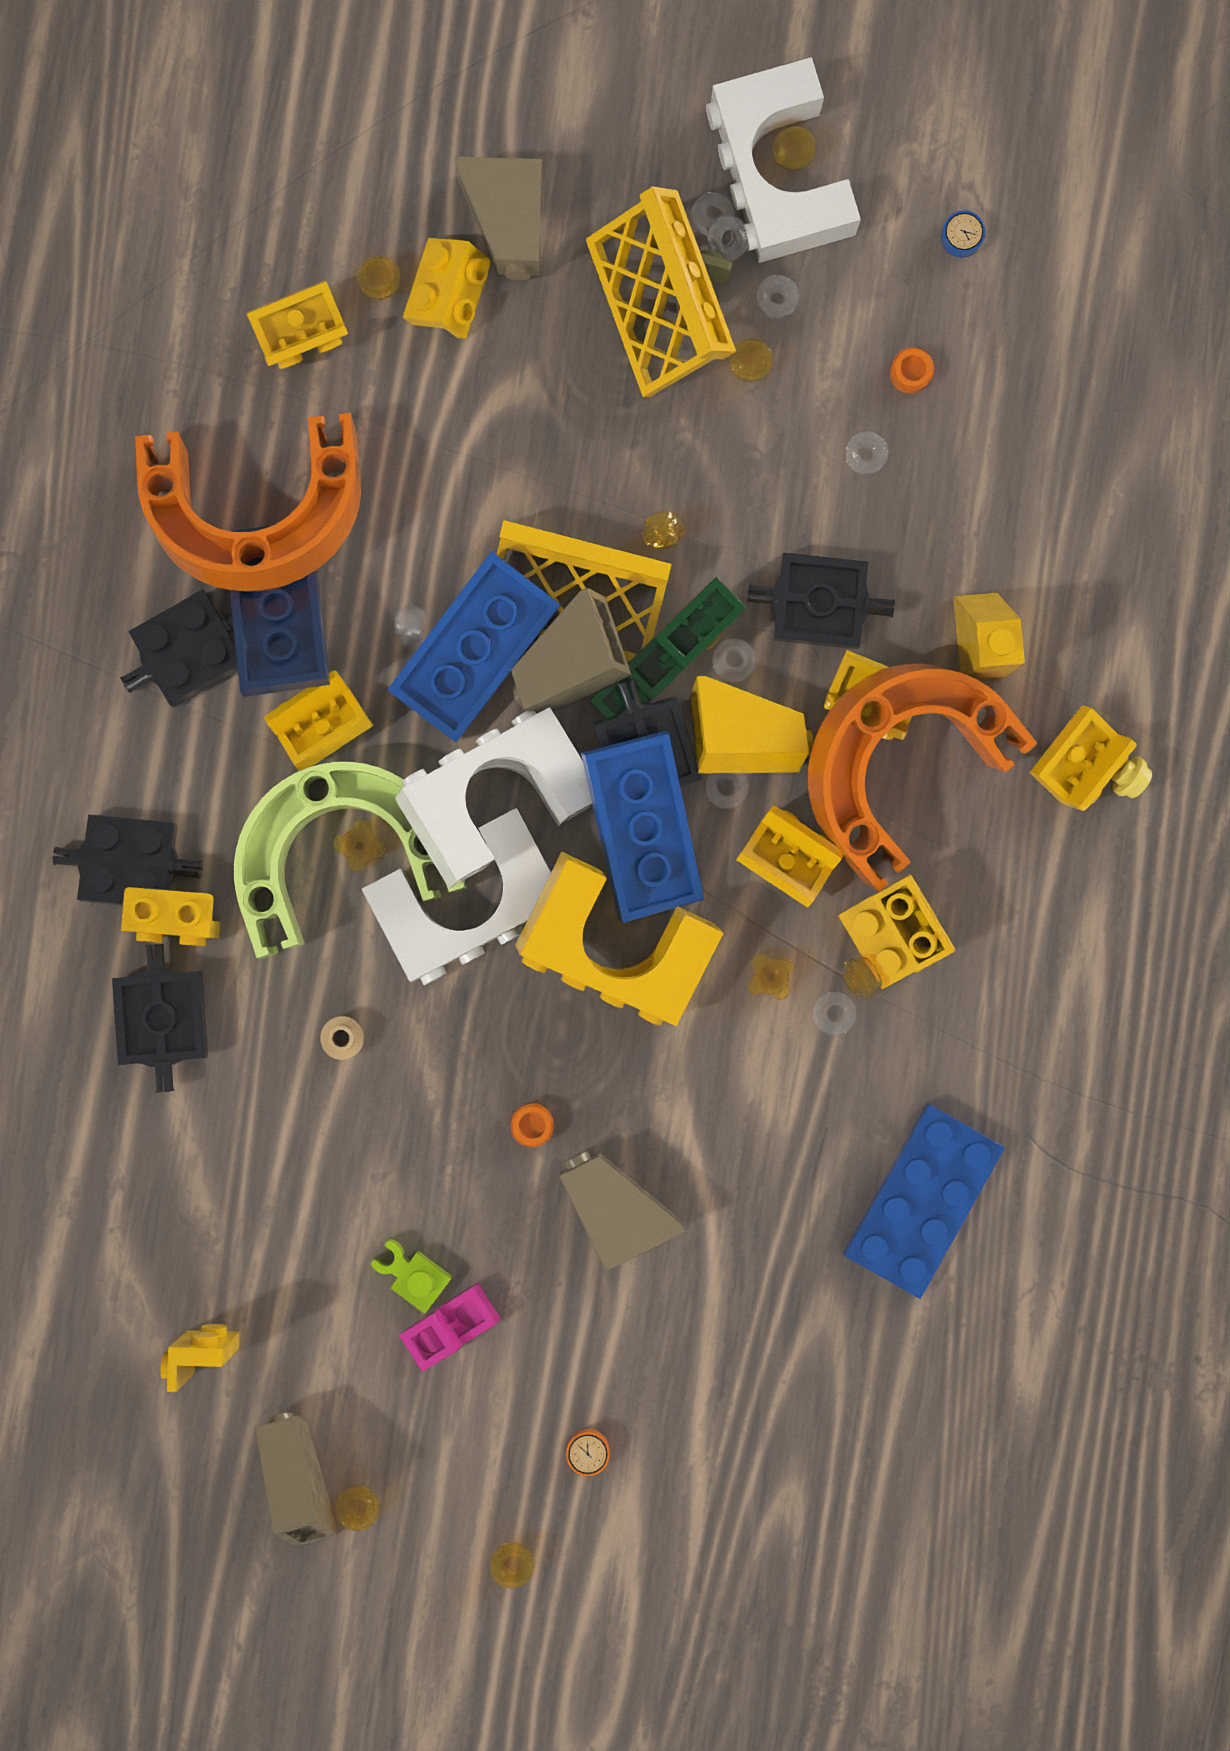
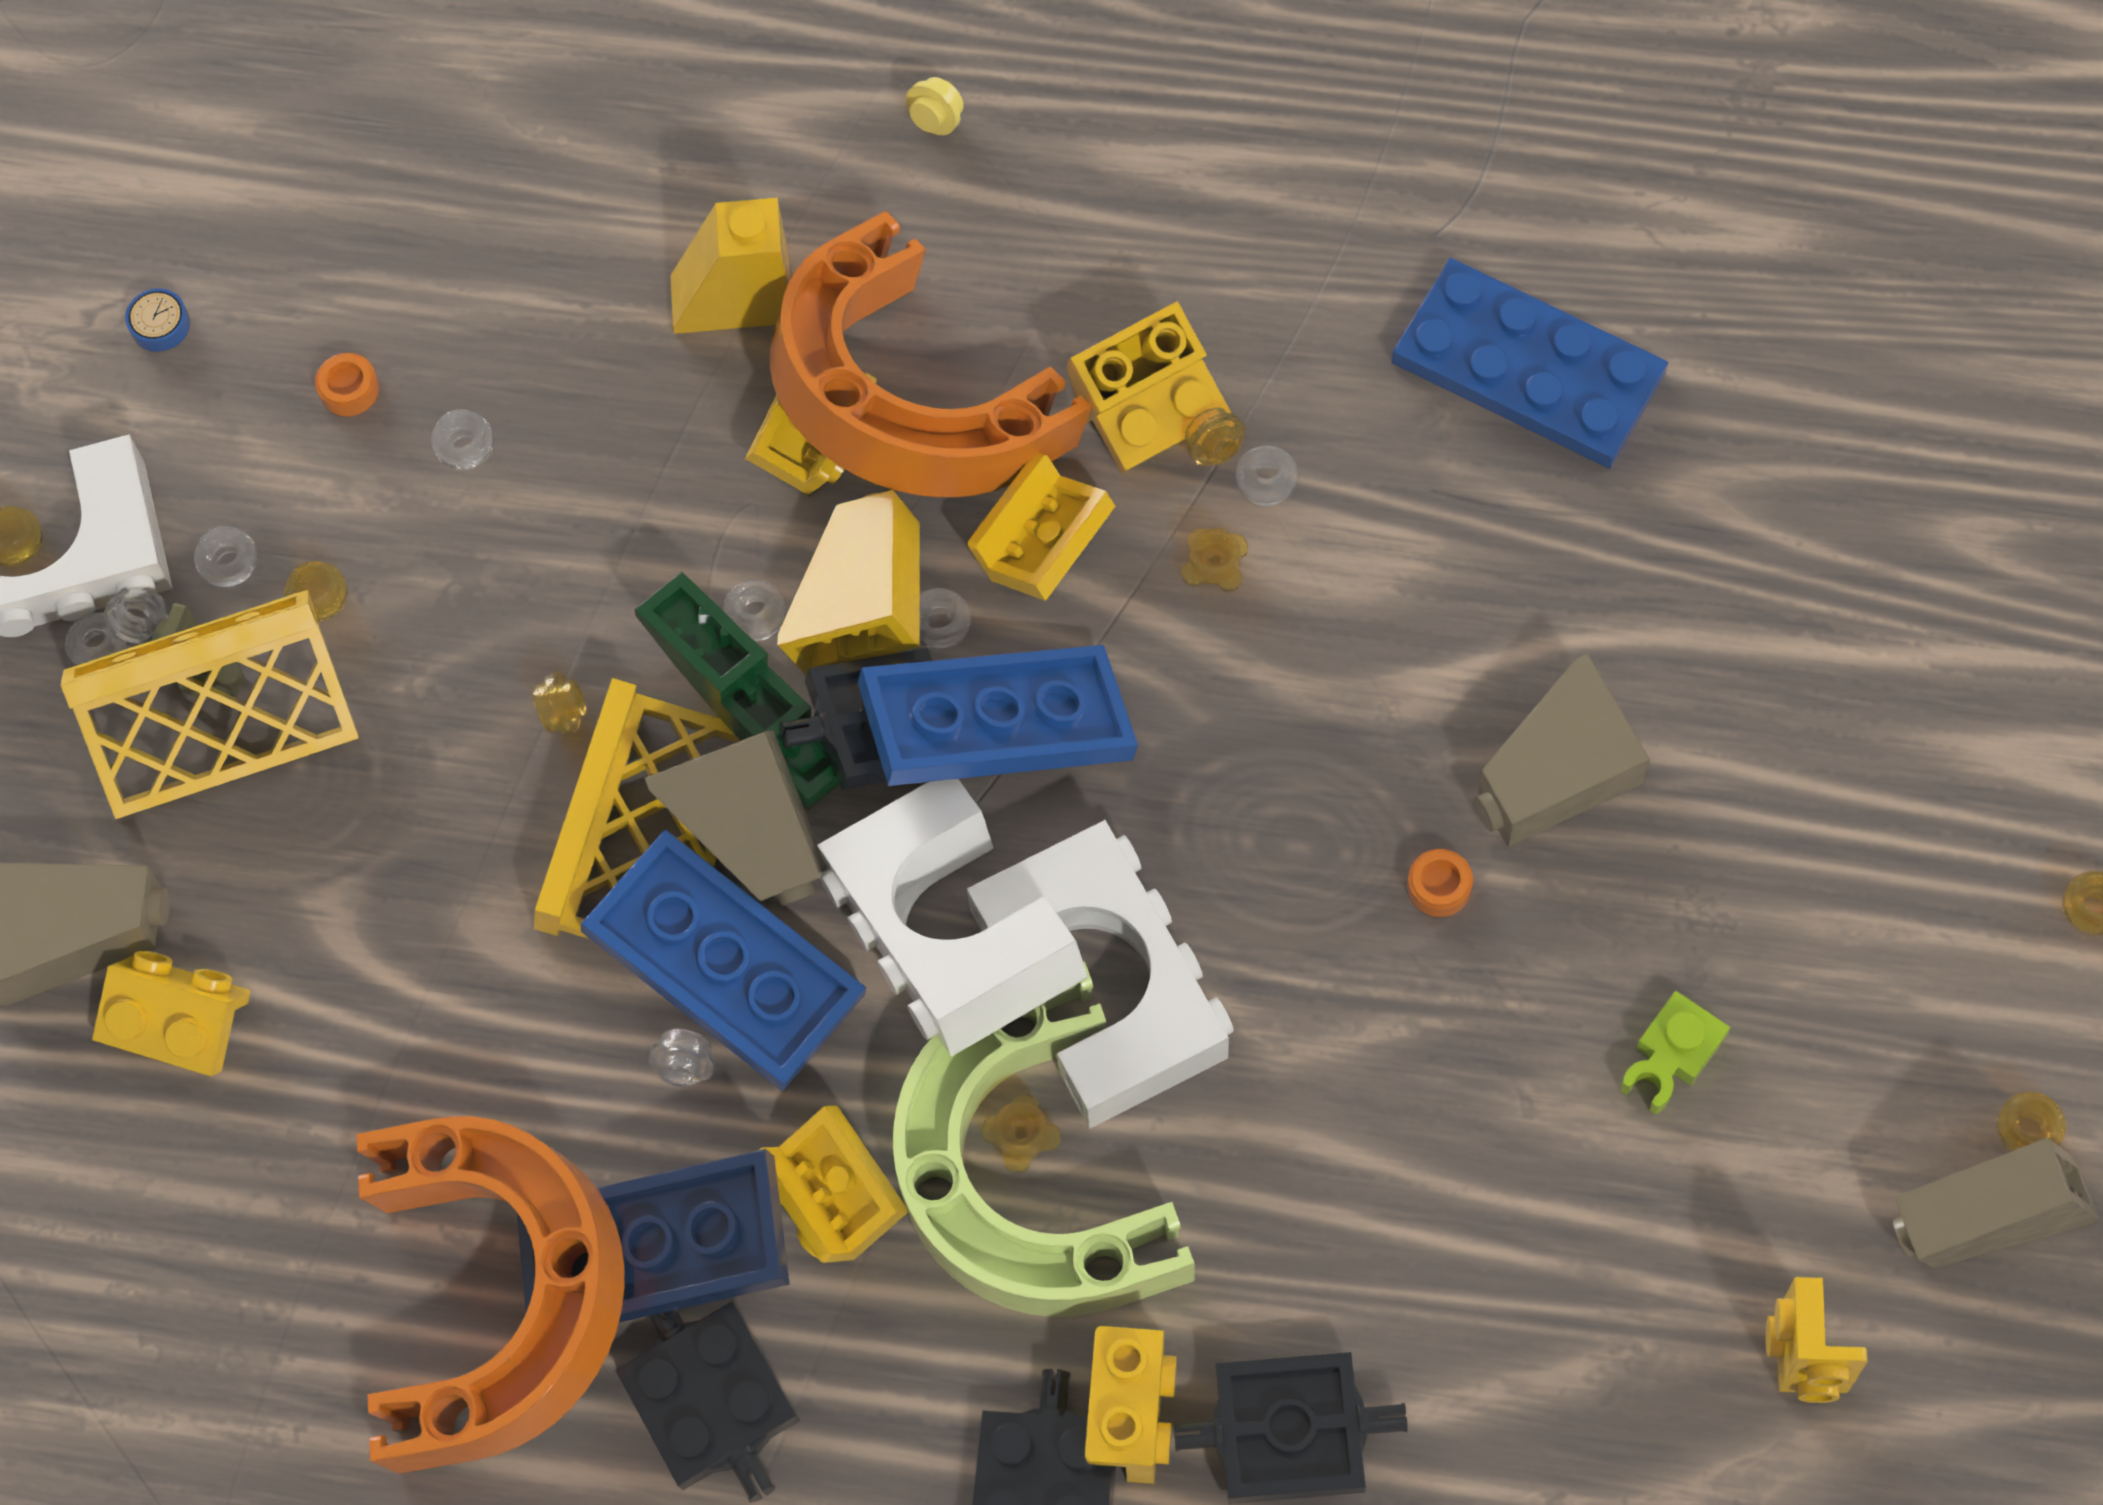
camera: 80 degrees left, 20 degrees down
yellow bracket [247,280,348,369] -> none
tan plate [320,1016,364,1060] -> none
clear yellow plate [357,256,401,300] -> none
dark pink slope [399,1282,501,1372] -> none
yellow arch [515,851,724,1026] -> none
tile [566,1429,610,1476] -> none
black plate [747,553,895,649] -> none
yellow bracket [1029,705,1137,811] -> none

